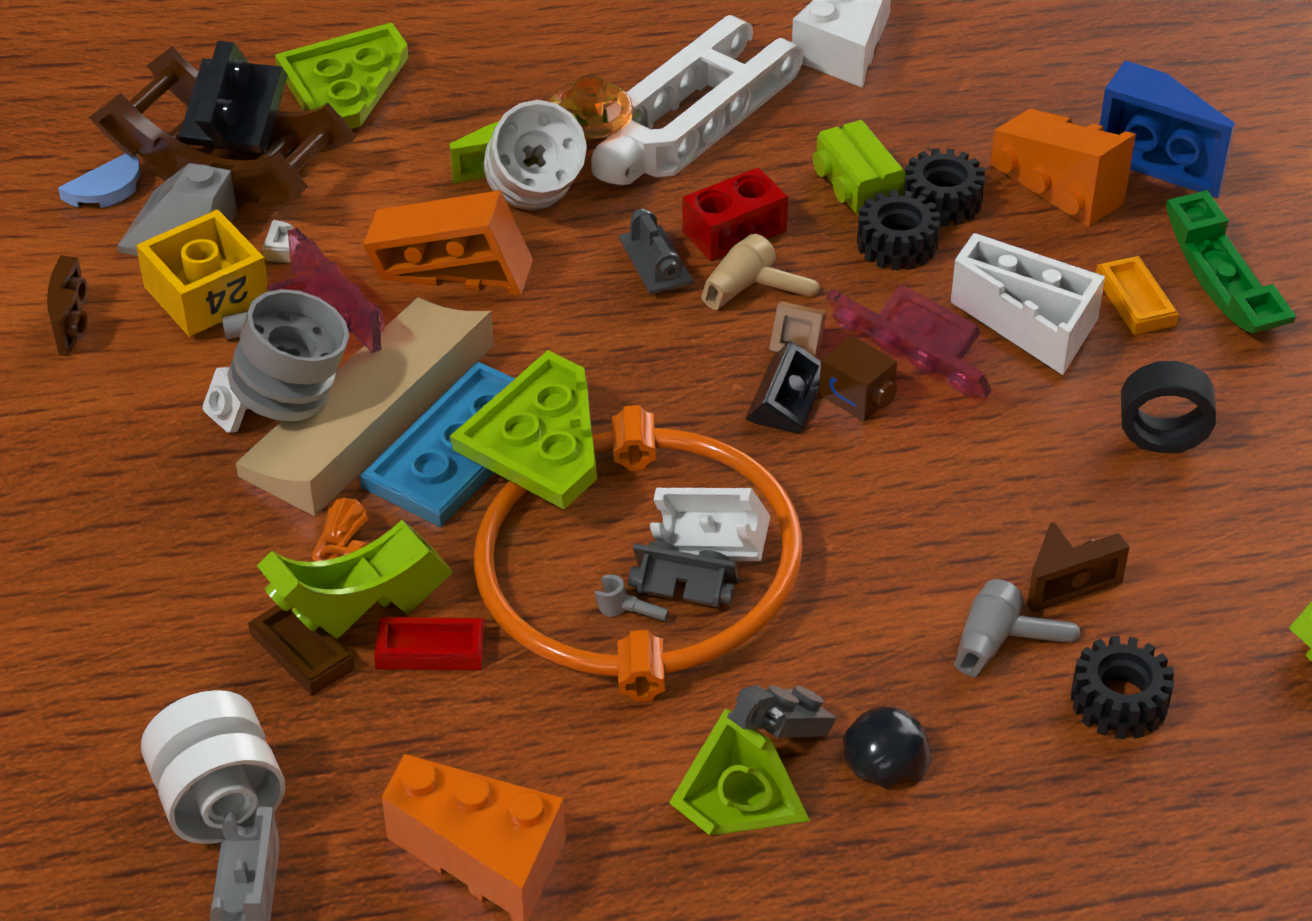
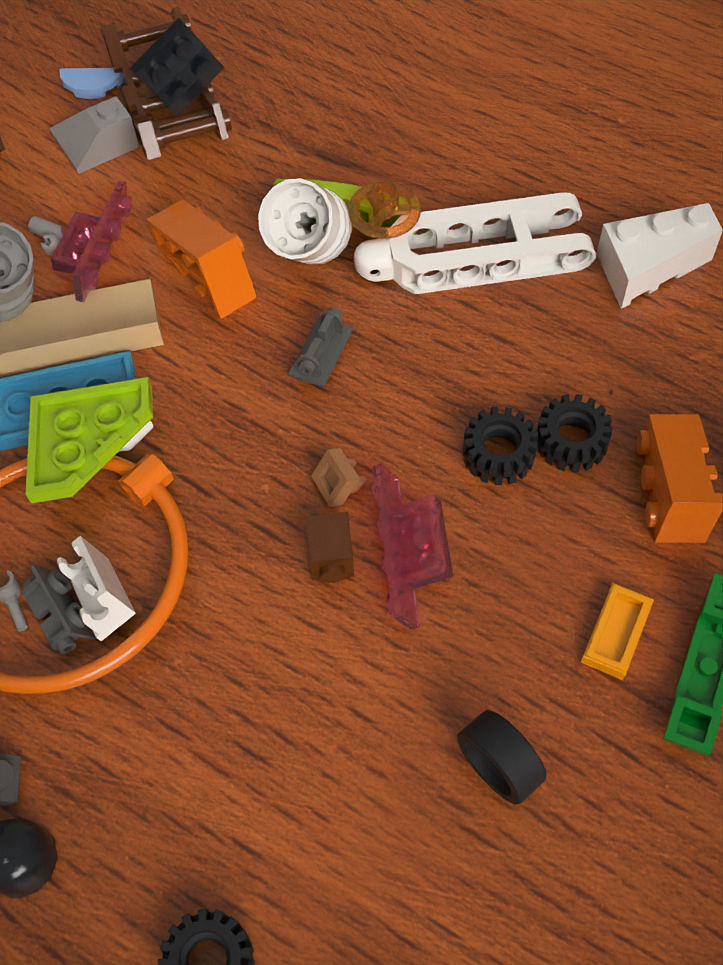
camera: 45 degrees right, 15 degrees up
yellow brick [136,209,269,337] -> none
white tile [262,220,309,265] -> none
lime plate [275,22,409,129] -> none
red brick [682,167,788,261] -> none
tan piece [701,234,820,310] -> none
black slope [745,340,821,434] -> none
lime brick [813,120,906,216] -> none
white wedge [951,233,1105,375] -> none
light grey piece [954,579,1080,677] -> none
reddish brown slope [1027,522,1130,612] -> none

